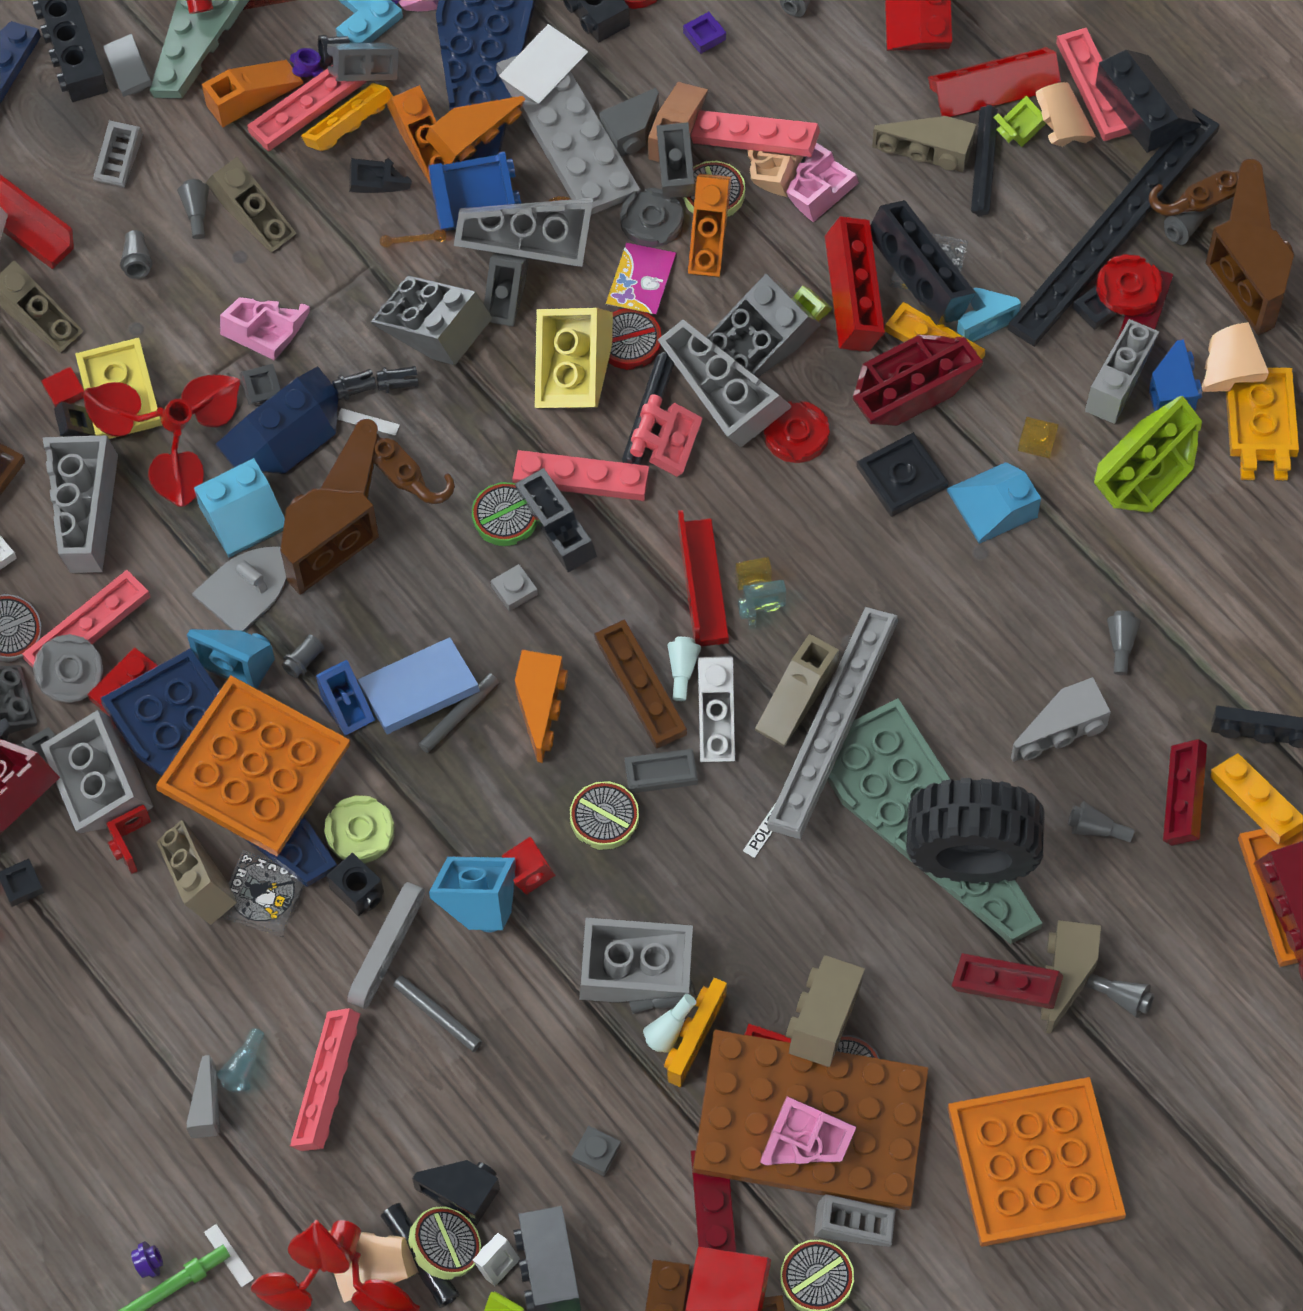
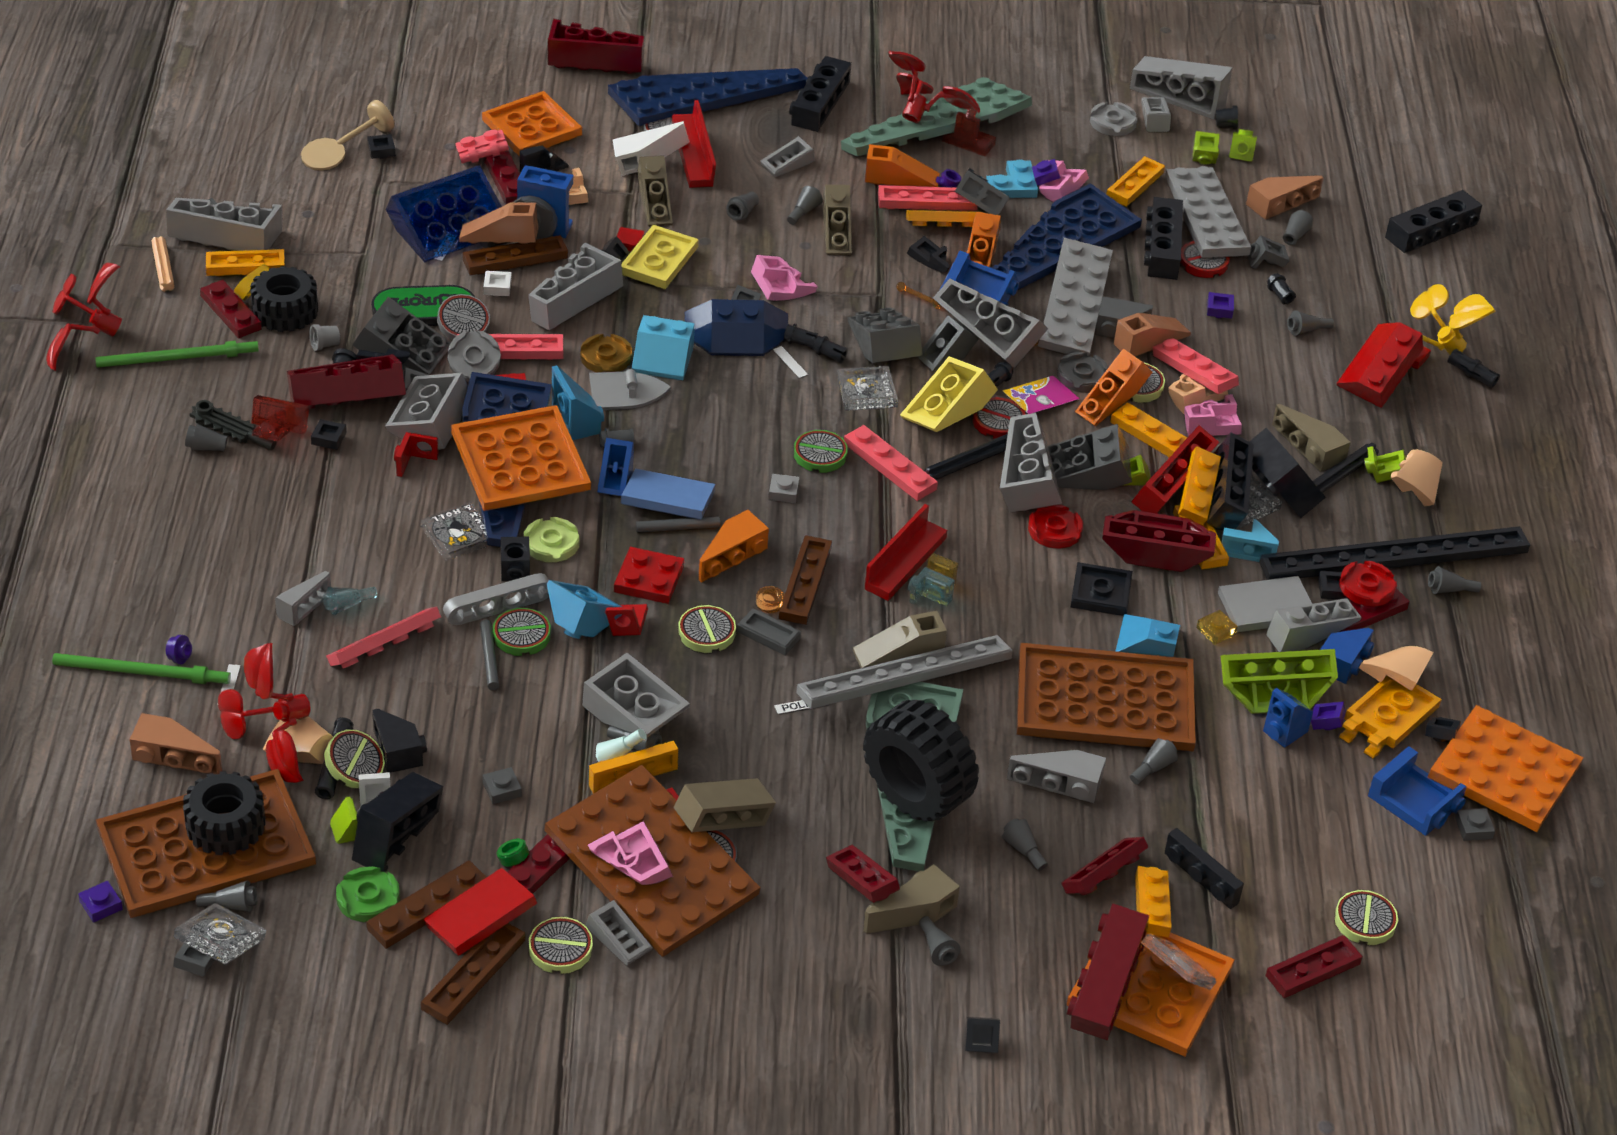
camera: 35 degrees right, 20 degrees down
red plant [83,375,240,507] -> none
dark grey slope [103,34,152,97] -> none
dark tan slope [157,820,237,925] -> none
reddish brown slope [280,419,455,595] -> none
orange slope [425,96,526,164] -> none
white sticker [499,24,588,104] -> none
black slope [515,468,597,572] -> none
coral plate [630,395,702,477] -> none
dark grey slope [656,122,695,199] -> none
light aqua cone [667,637,701,701] -> none
white slope [698,656,735,762] -> none
red panel [928,47,1061,117] -> none
orange plate [947,1077,1126,1247] -> none
coral plate [1056,27,1131,141] -> none
black slope [1095,50,1201,153] -> none
reddish brown slope [1149,159,1294,336] -> none
none -> tile [493,608,551,656]
none -> green tile [496,839,530,867]
none -> pearl gold tile [580,334,633,373]
none -> red plate [614,547,684,604]
none -> clear orange tile [756,586,785,613]
none -> clear tile [836,366,898,411]
none -> black plate [965,1016,1000,1053]
none -> black pin [988,362,1014,387]
none -> dark orange plate [1016,643,1196,752]
none -> light orange plate [1110,402,1187,457]
none -> light orange plate [1178,446,1221,525]
none -> light grey tile [1218,576,1312,632]
none -> black wedge [1249,428,1326,518]
none -> blue slope [1263,688,1313,748]
none -> dark purple plate [1311,701,1346,730]

